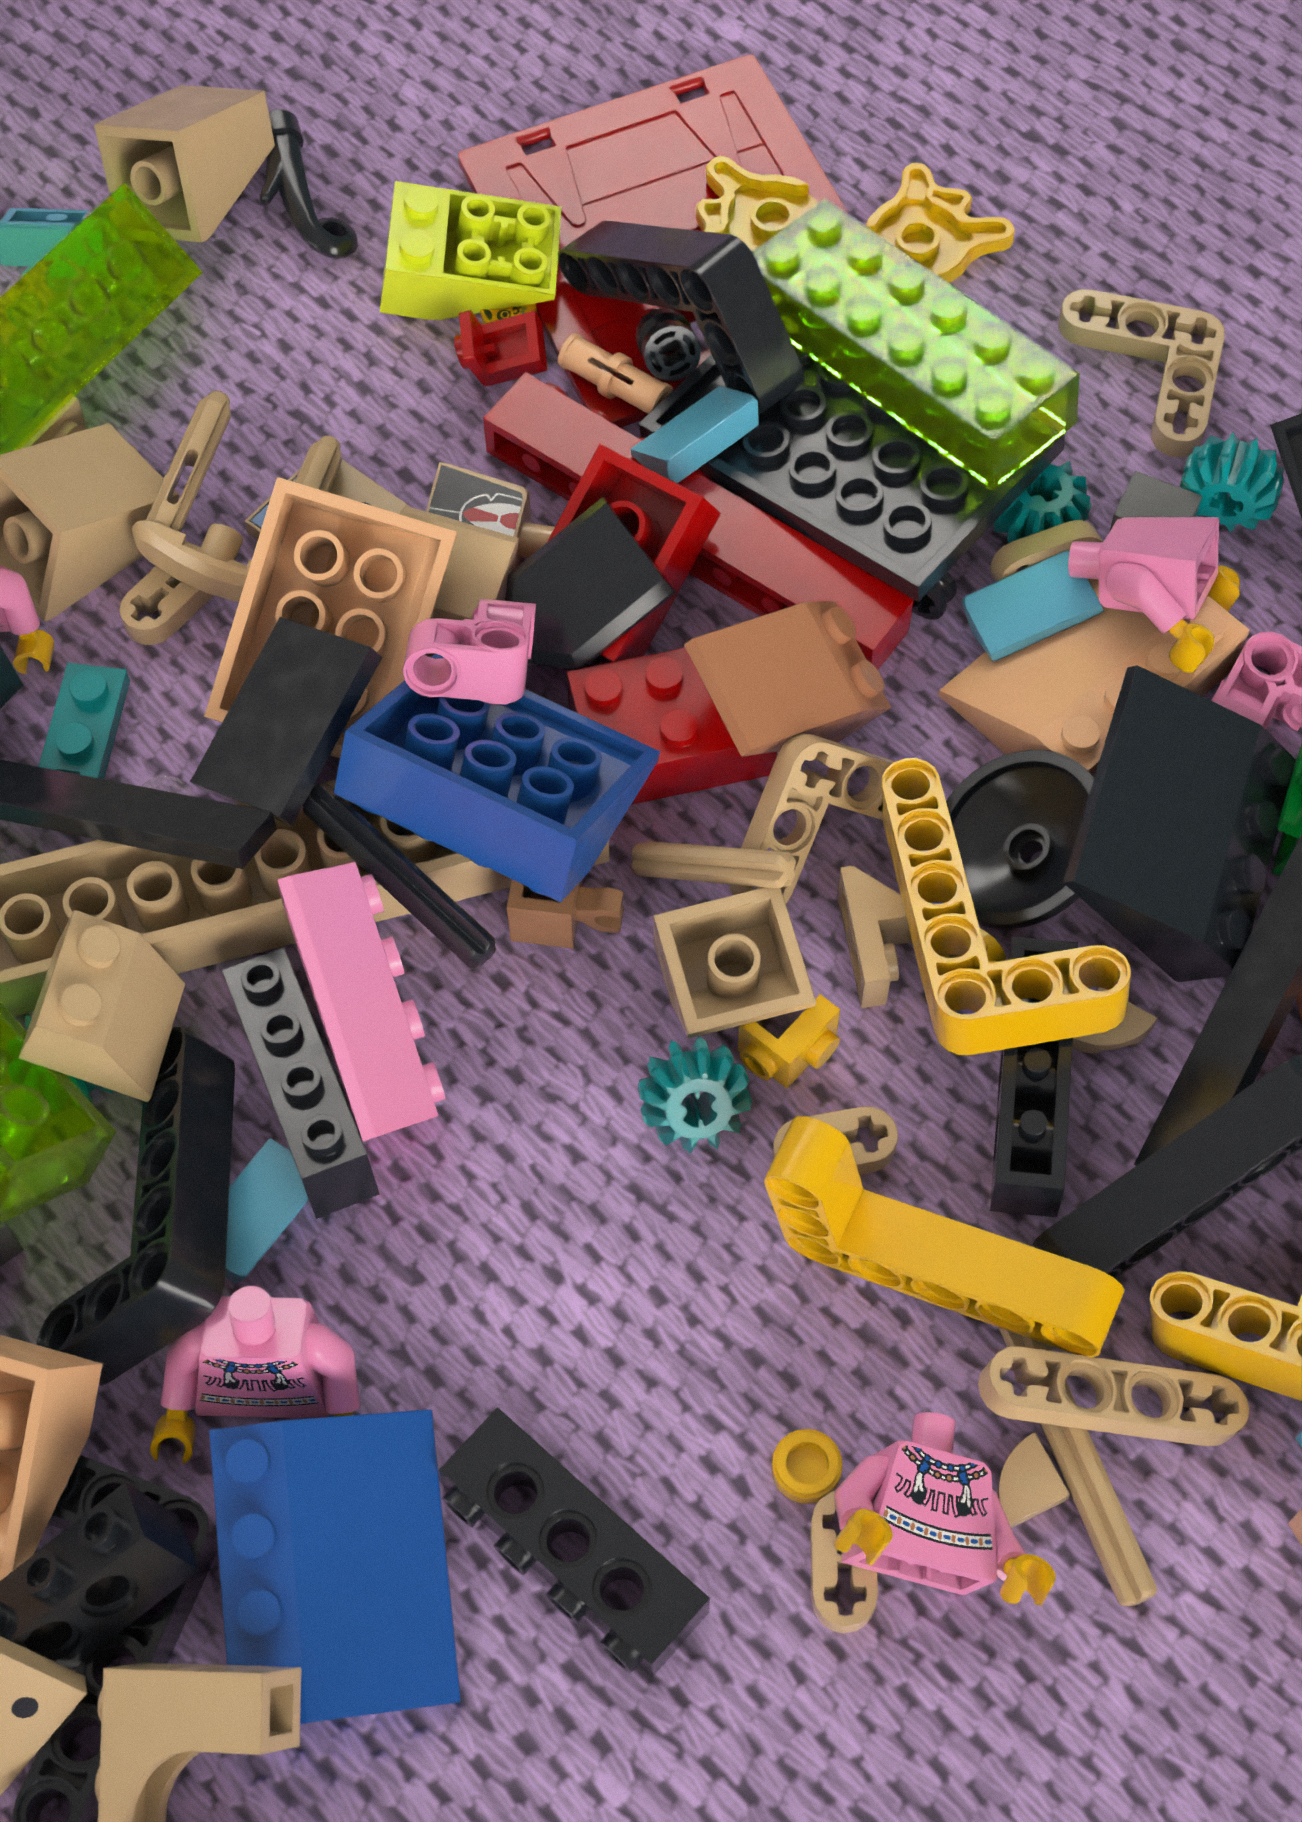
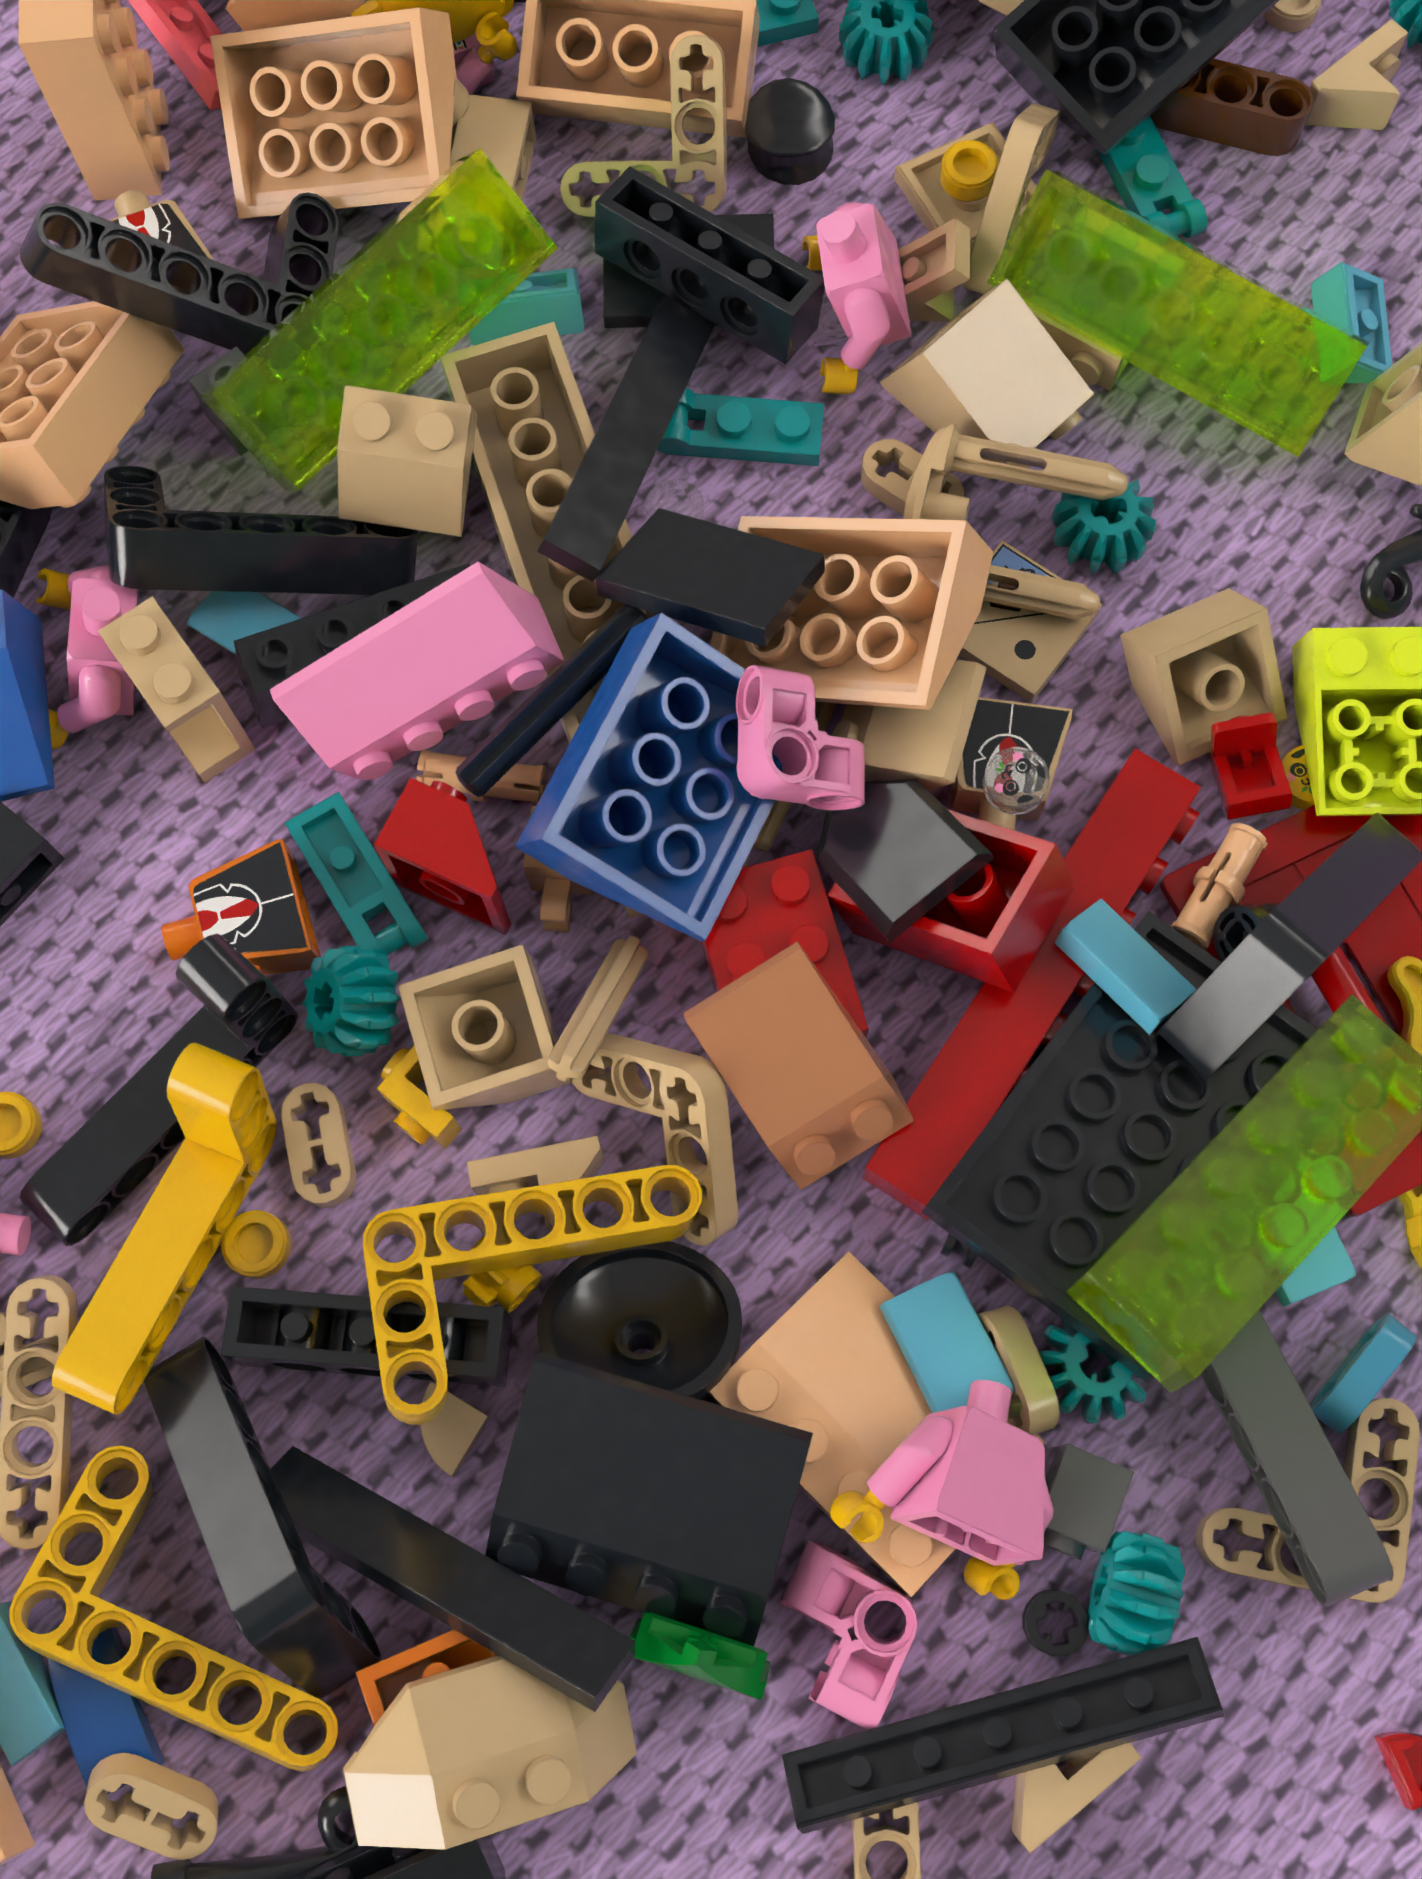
camera: 90 degrees right, 10 degrees up
none -> black beam [19,934,298,1246]
none -> tan panel [98,596,256,783]
none -> torso [161,839,321,975]
none -> yellow tile [221,1210,292,1279]
none -> teal plate [285,792,428,962]
none -> red slope [374,778,511,935]
none -> light nougat pin [416,750,546,804]
none -> clear tile [983,747,1050,815]
none -> black bush [1022,1590,1089,1657]
none -> teal gear [1051,479,1156,576]
none -> tan slope [1120,588,1287,766]
none -> dark grey beam [1182,1265,1393,1607]
none -> dark azure beam [1310,1313,1417,1435]

